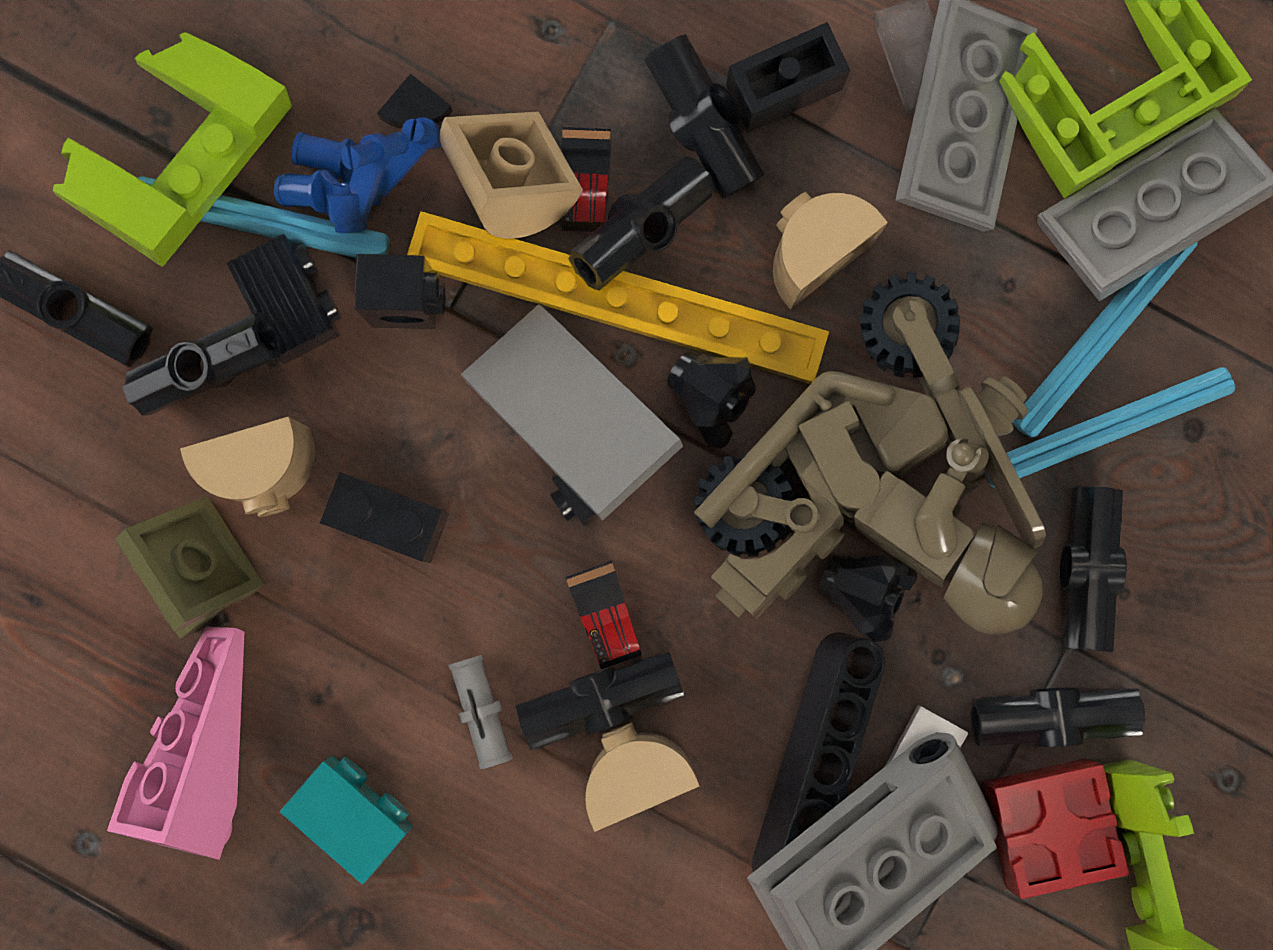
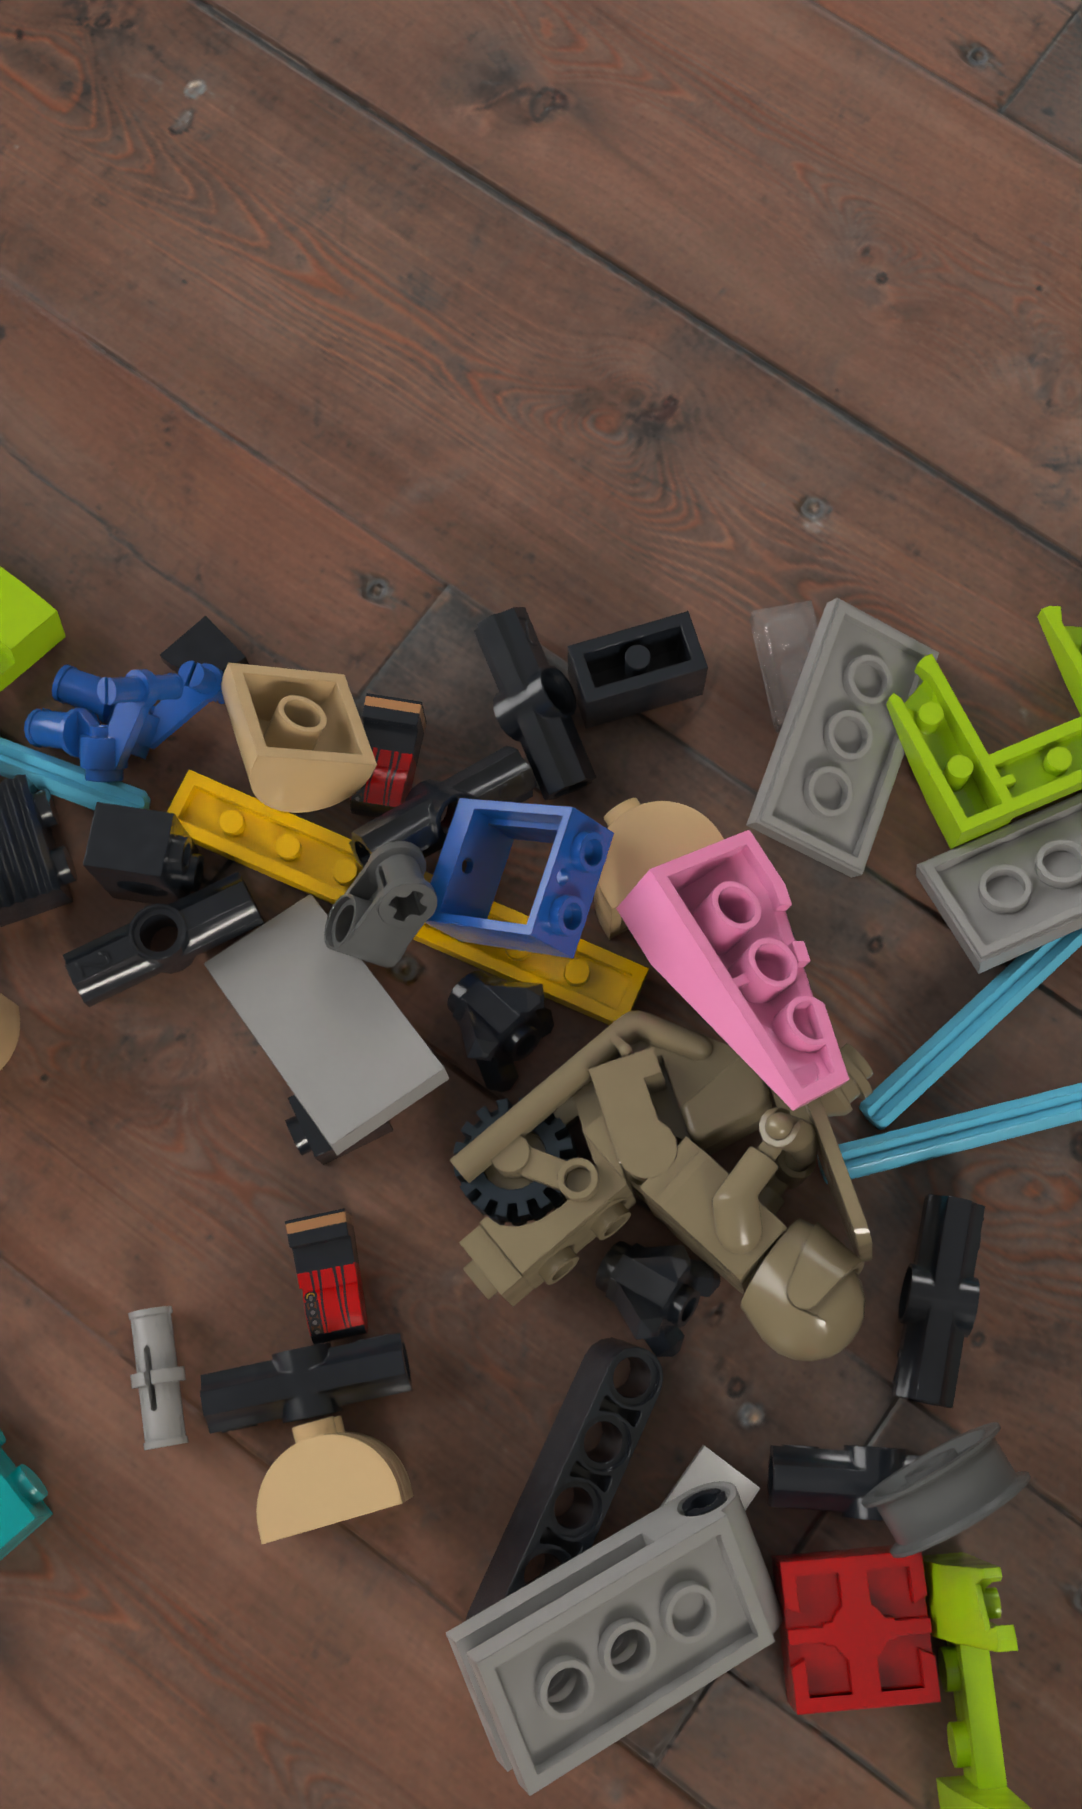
camera: 10 degrees right, 10 degrees down
black brick [320,472,449,563] -> none
none -> black piece [63,871,264,1007]
none -> dark grey piece [324,841,437,968]
none -> blue window [425,798,614,959]
none -> bright pink wedge [616,830,849,1111]
none -> dark grey wheel [861,1422,1031,1558]

